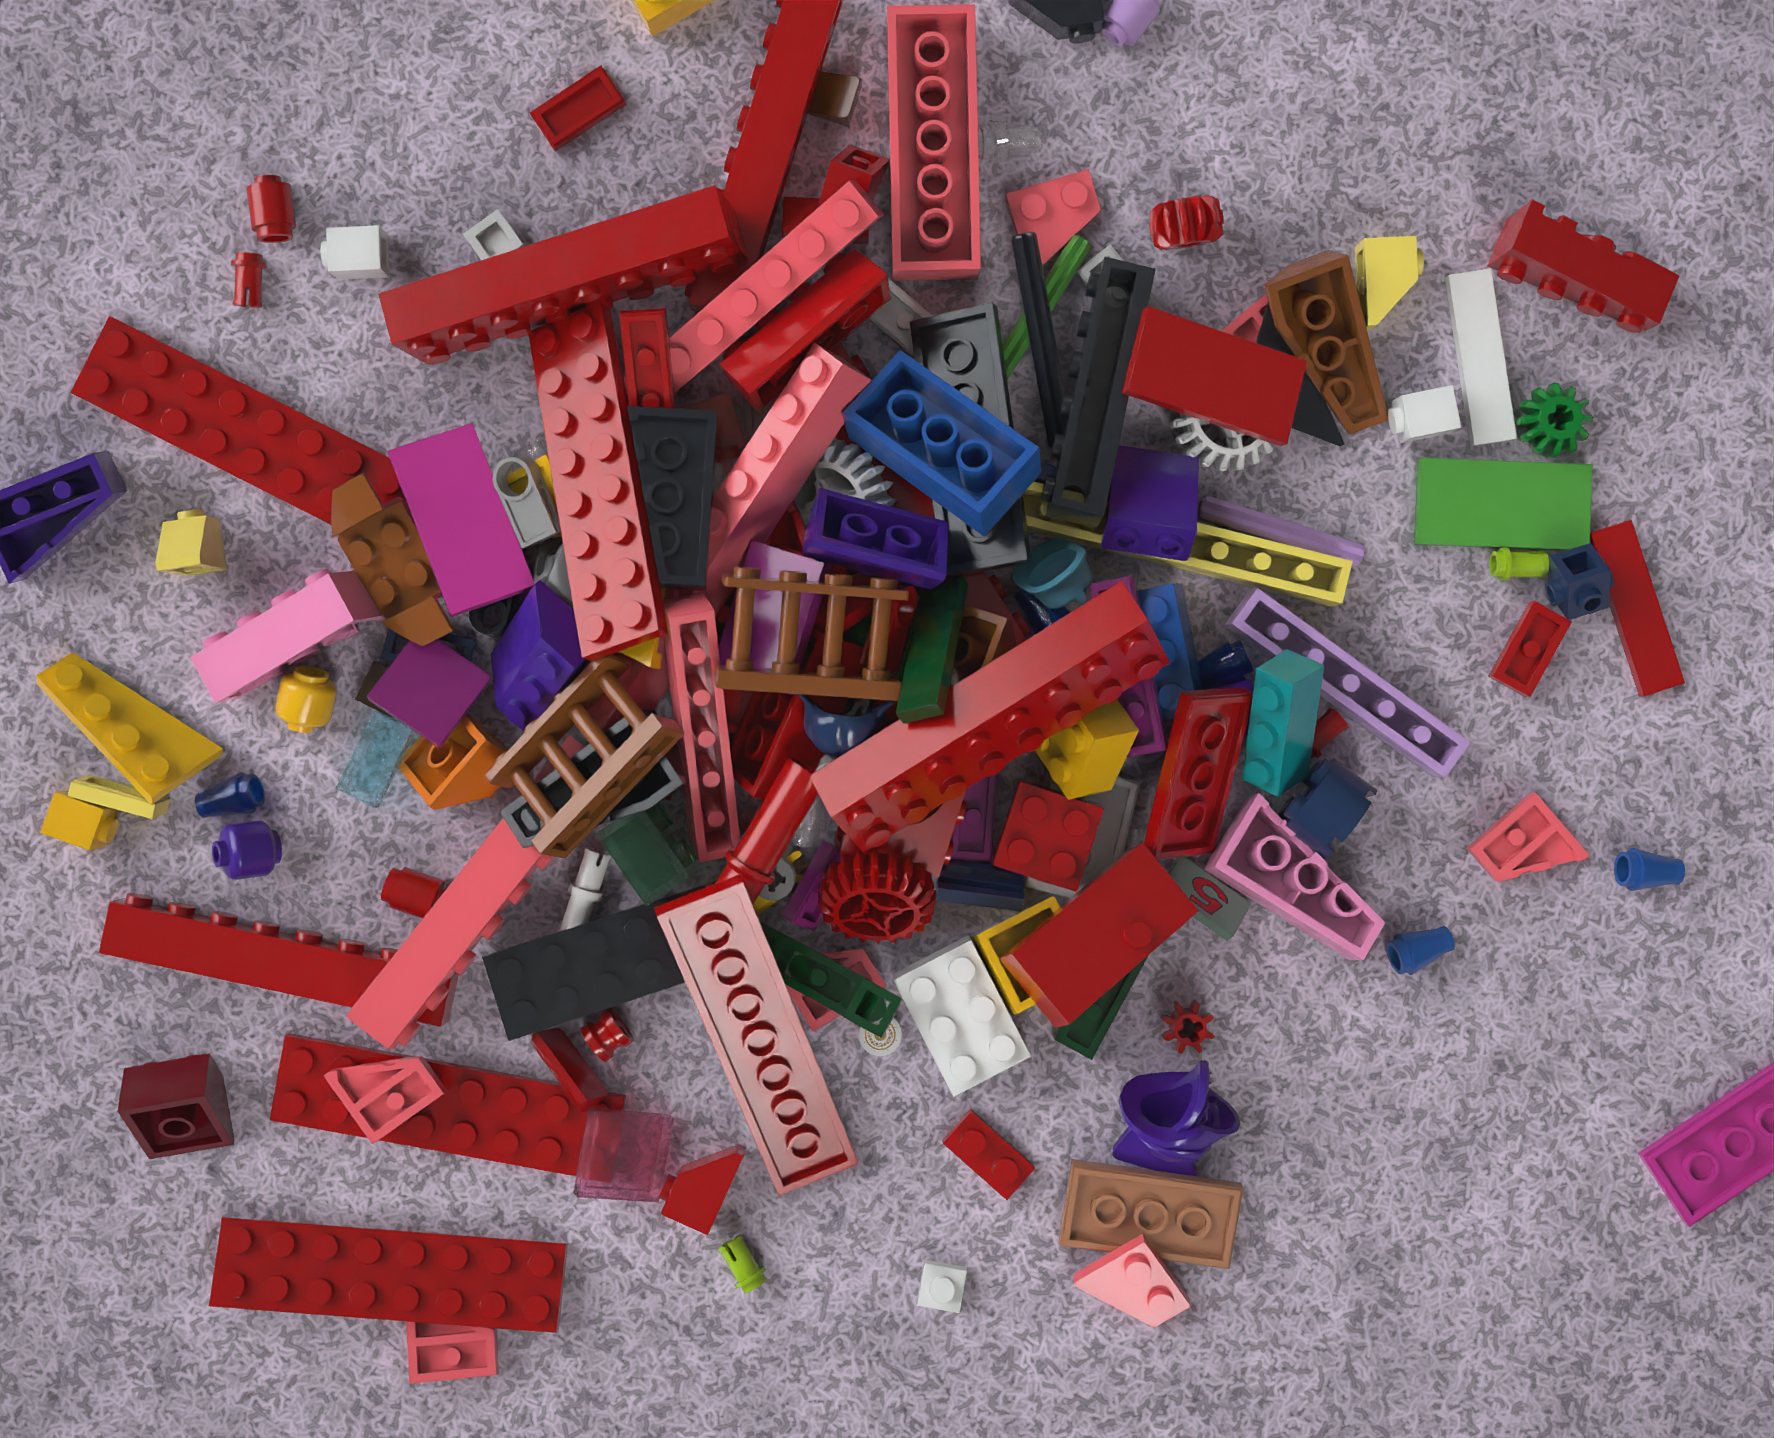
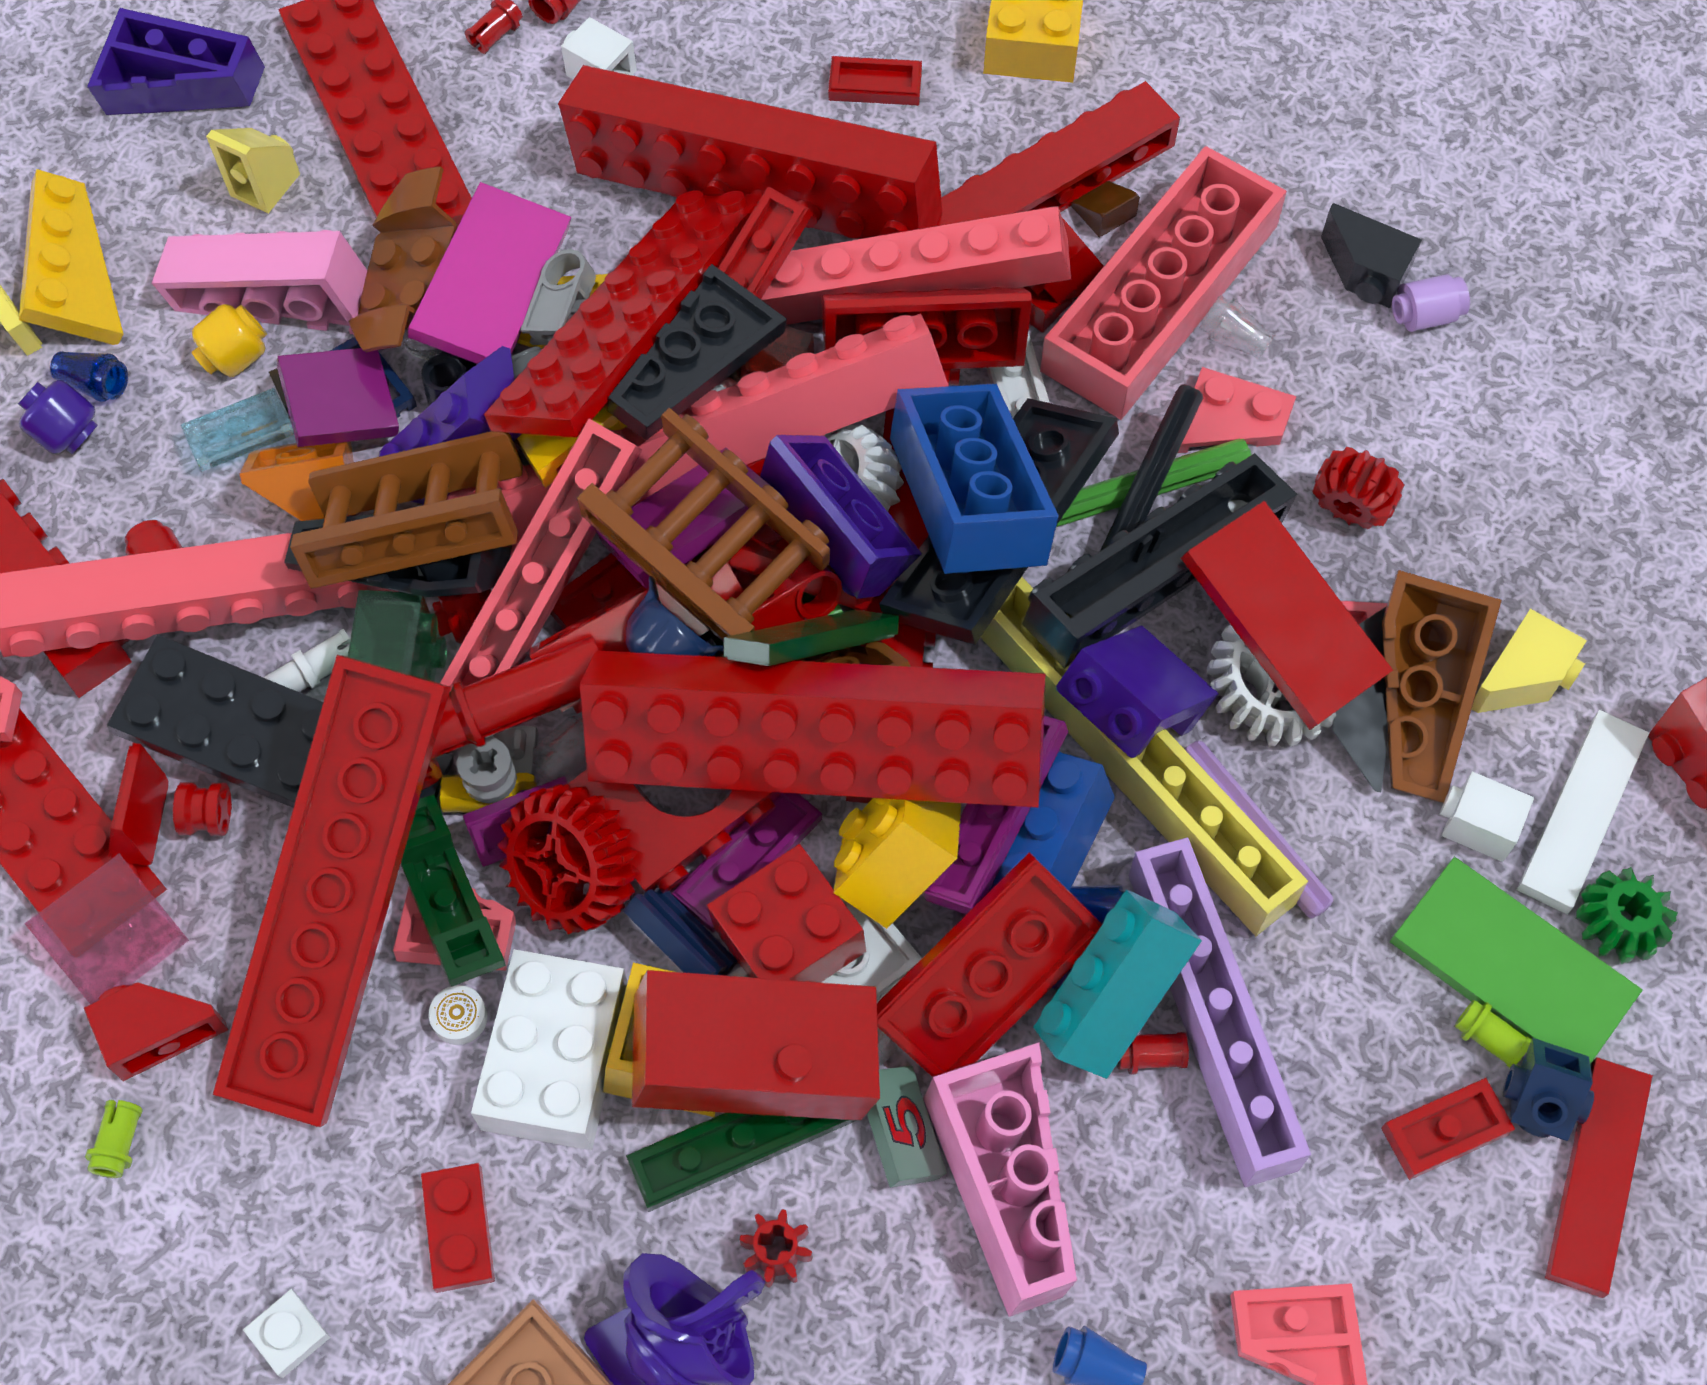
camera: 40 degrees right, 25 degrees down
dark blue brick [1277,758,1377,859] -> none

